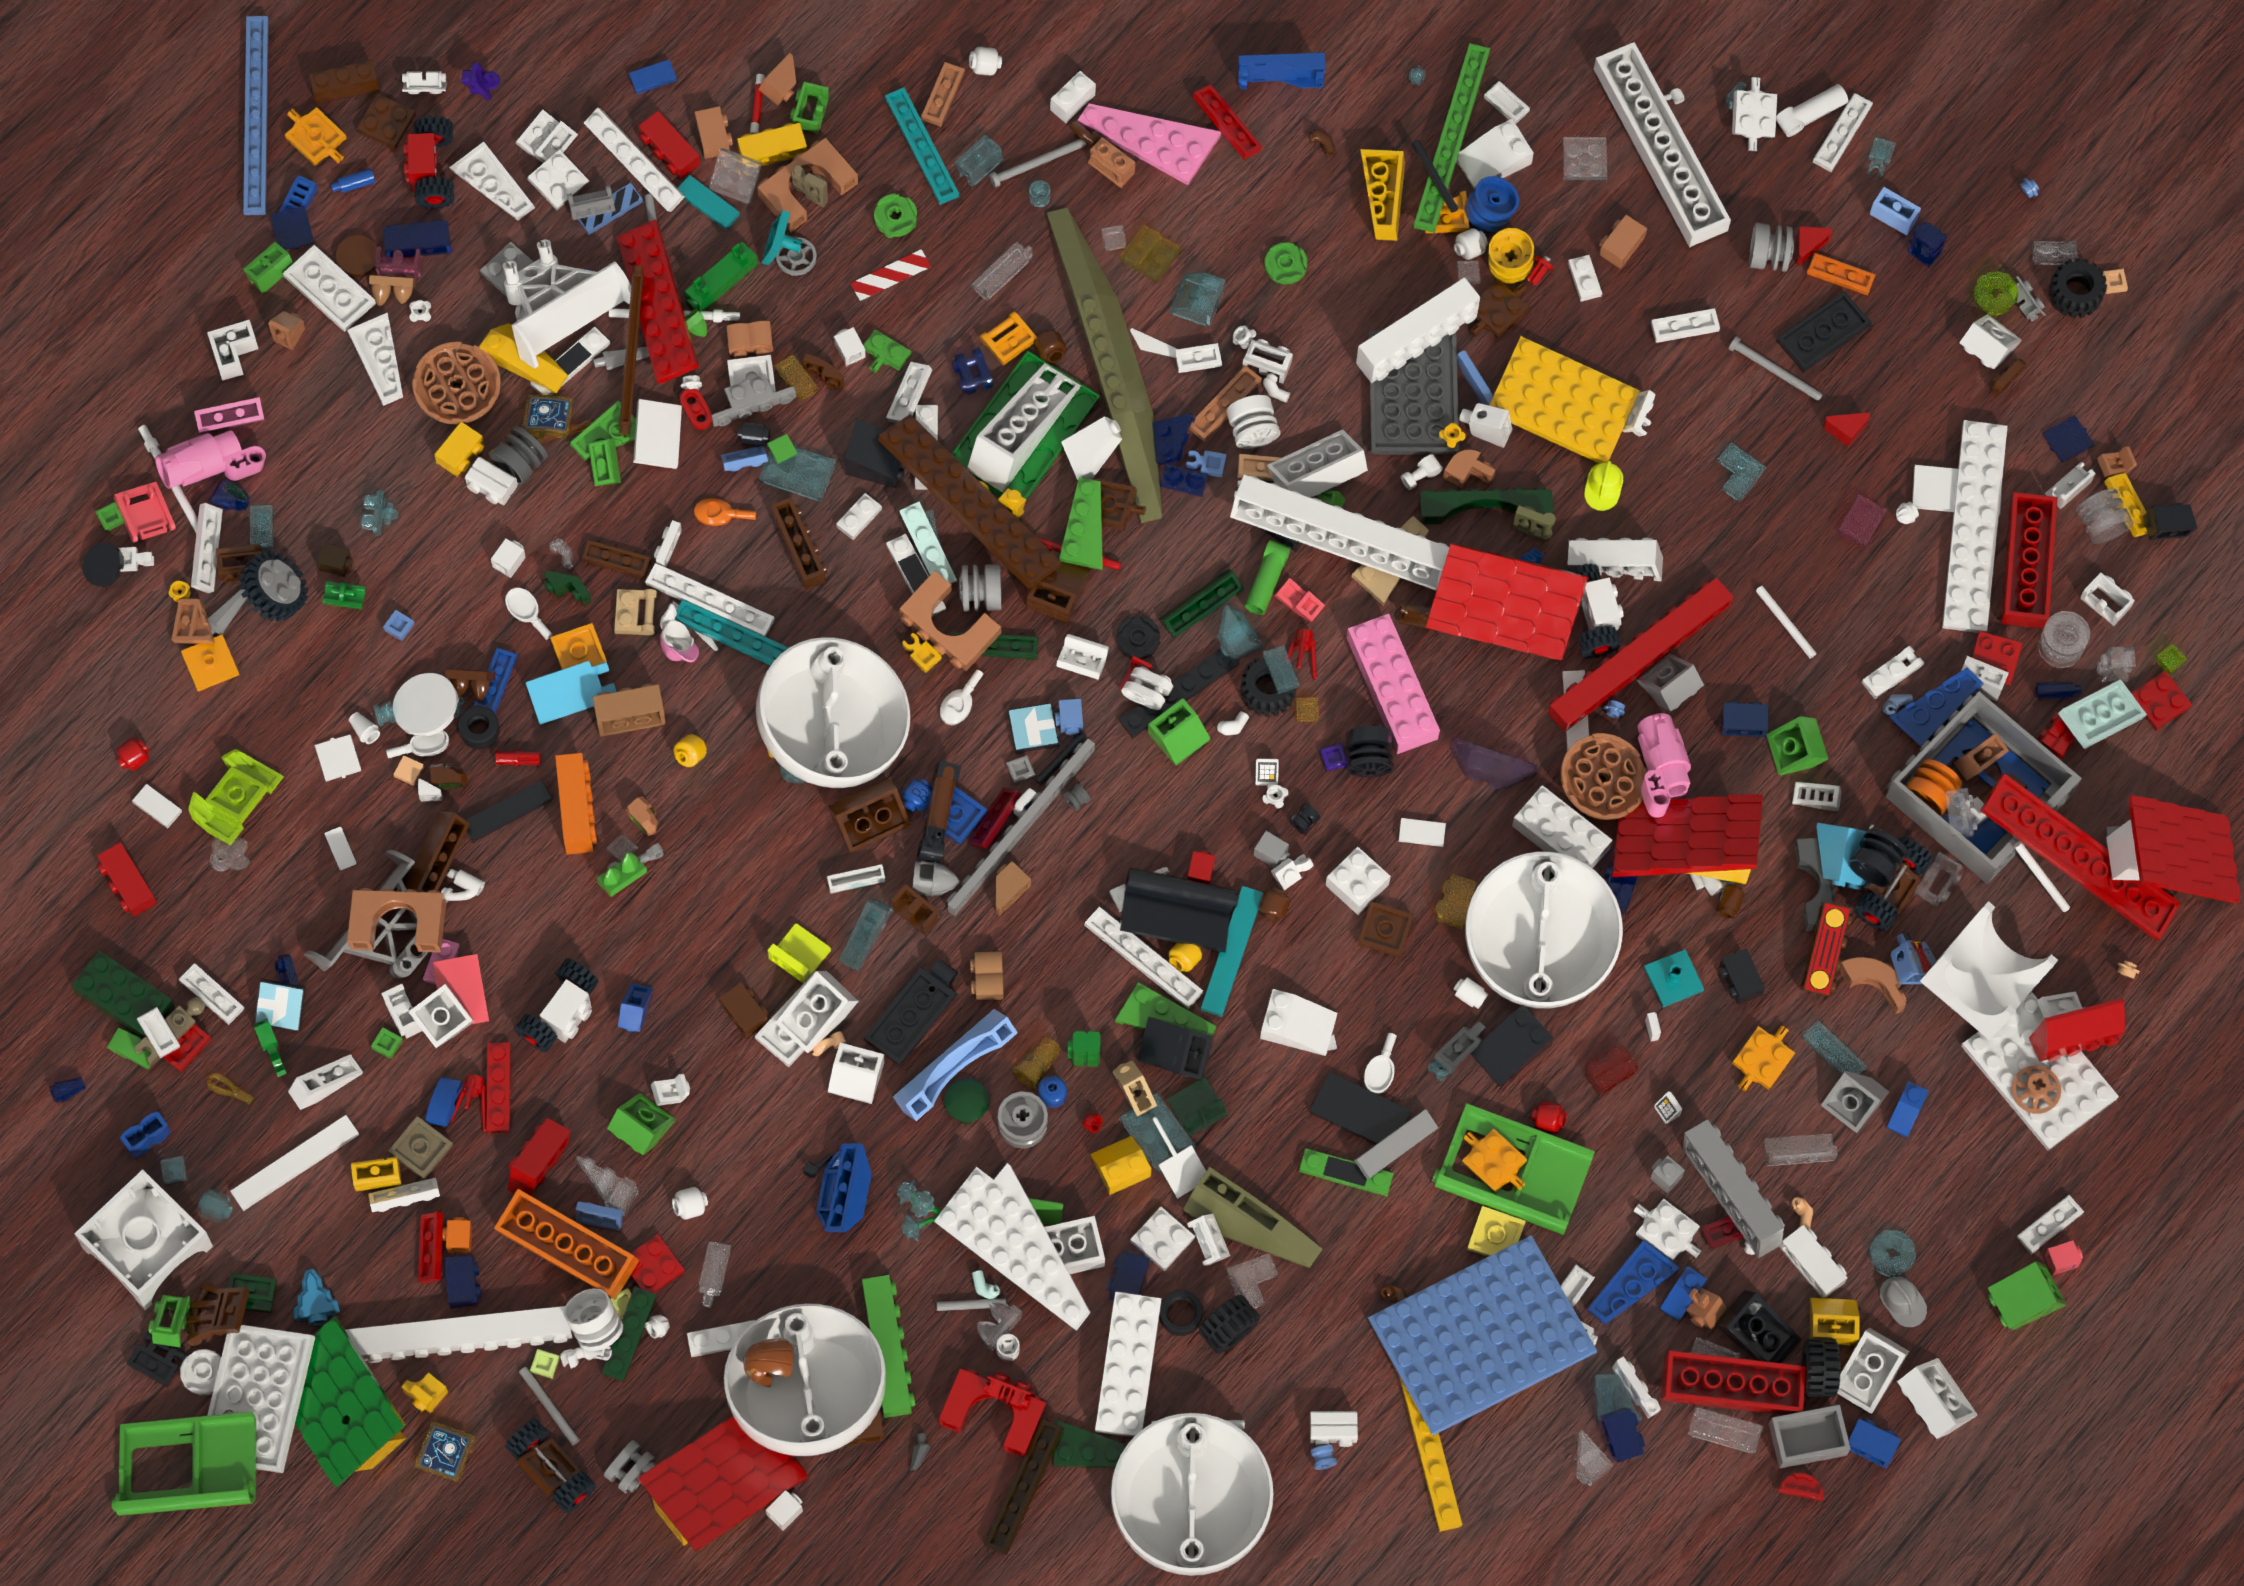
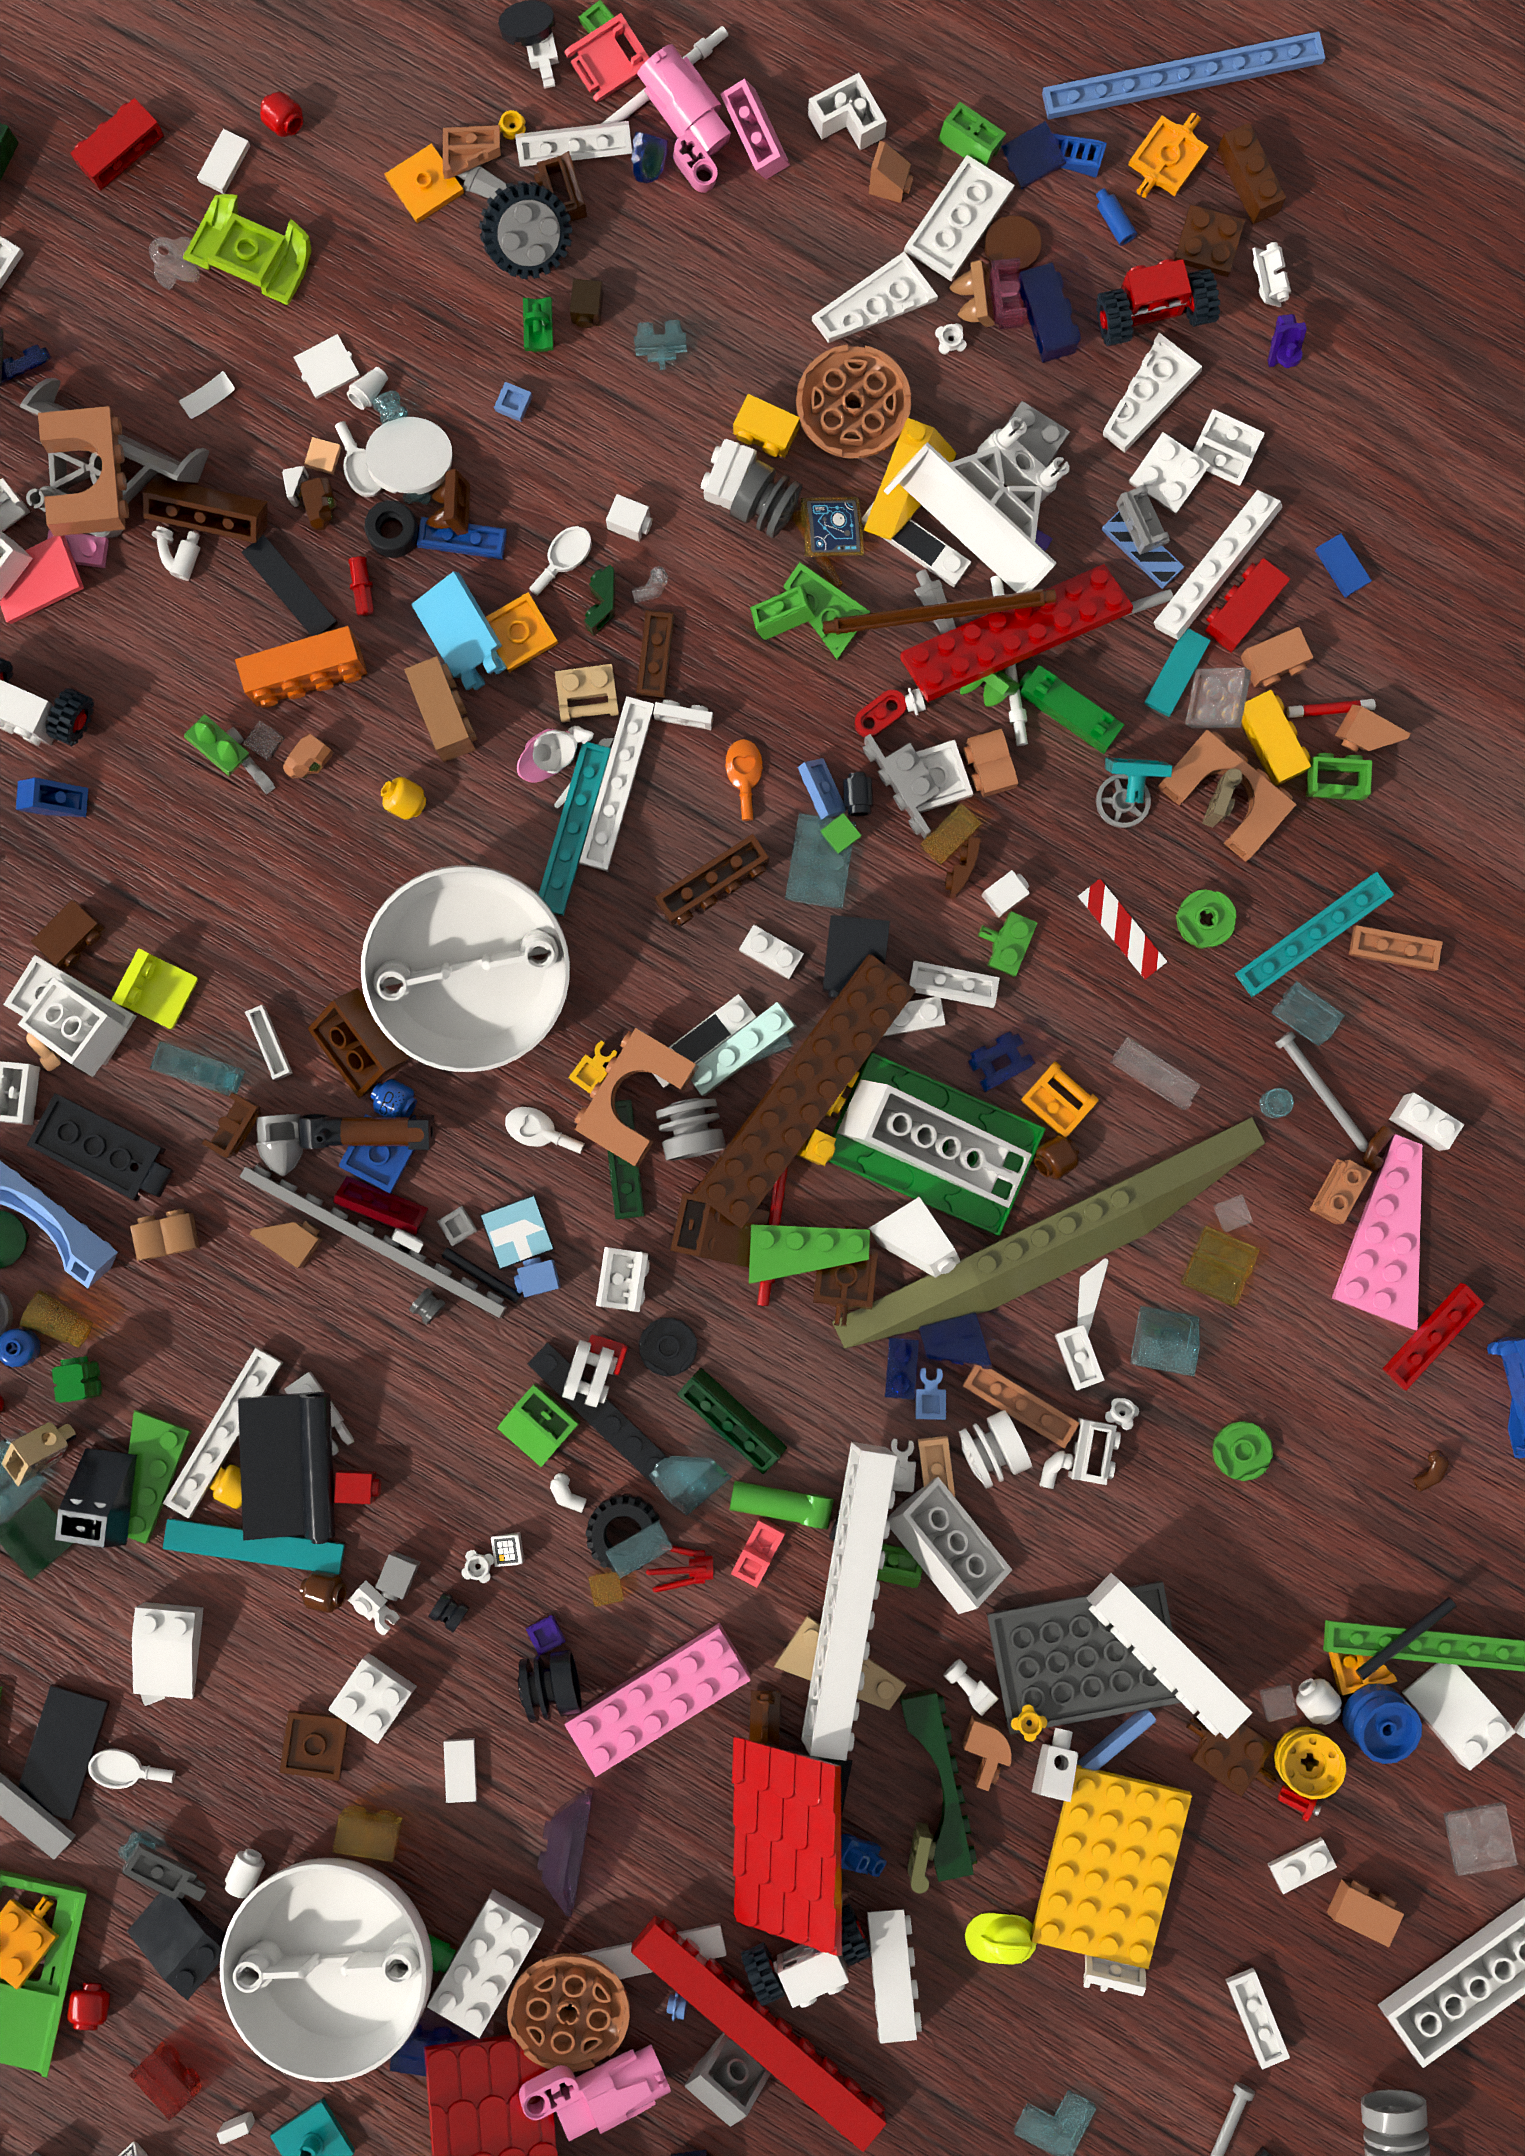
camera: 80 degrees right, 15 degrees up
clear light blue plate [250,505,273,550] -> none
white tile [633,399,682,469] -> none
white head [969,47,1002,76] -> none
yellow wedge [1361,149,1405,241] -> none

